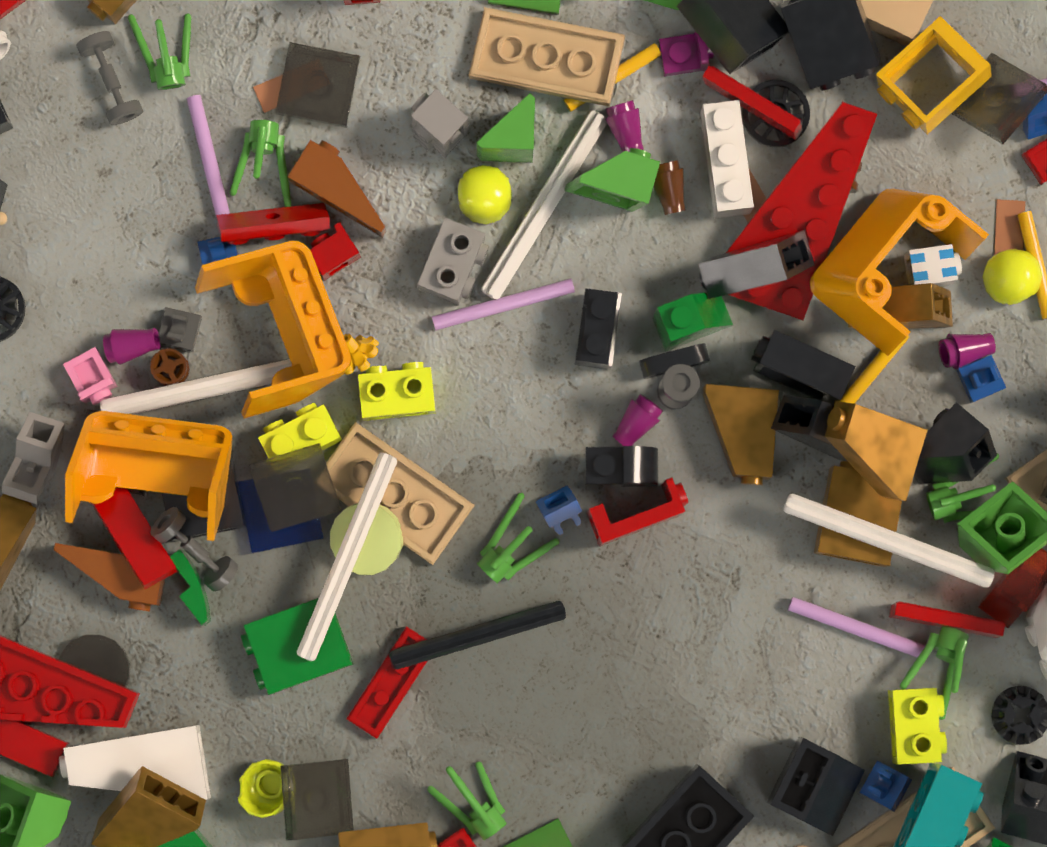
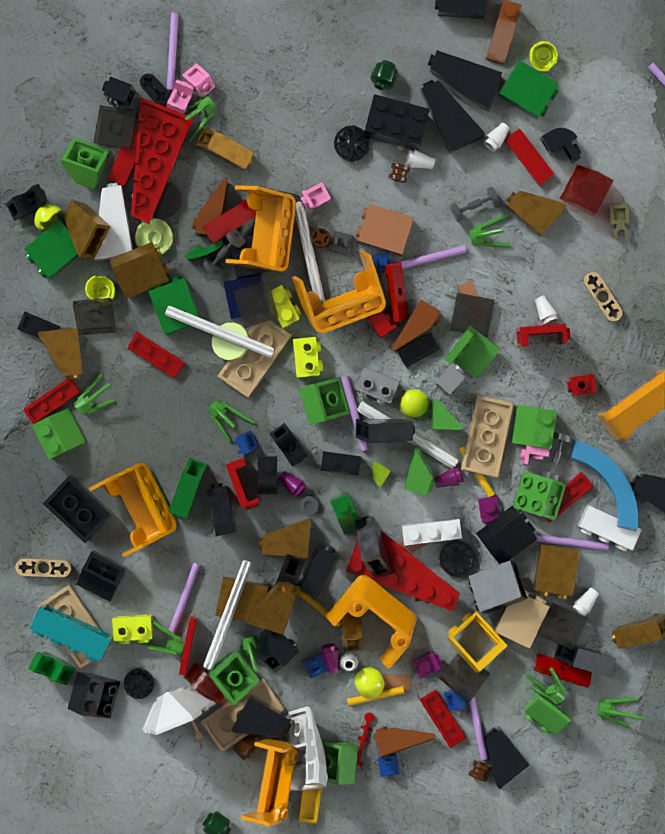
camera: 95 degrees right, 5 degrees up
light grey brick [2,412,64,504] -> none
magenta cone [103,328,160,365] -> none
bright green plant [229,120,292,207] -> none
yellow plant [343,334,379,375] -> none
black axle [389,601,566,670] -> none
black beam [639,343,710,379] -> none
reddish brown cone [653,160,686,215] -> none
red tile [702,66,803,140] -> none
blue tile [860,760,912,812] -> none
white brick [904,244,962,287] -> none
none -> light orange windscreen [89,463,177,557]
none -> pearl gold brick [110,242,170,299]
none -> yellowish green tile [135,218,173,255]
none -> green slope [169,458,207,519]
none -> black slope [207,483,237,536]
none -> black brick [269,423,308,467]
none -> bright green slope [299,377,351,425]
none -> white cone [339,653,358,672]
none -> nougat brick [356,204,414,256]
none -> black slope [356,419,415,443]
none -> lime tile [372,461,391,487]
none -> reddish brown wheel [388,163,410,183]
none -> black tile [397,333,440,368]
none -> white cone [405,149,435,170]
none -> magenta bracket [412,651,443,679]
none -> bright green bracket [445,326,500,378]

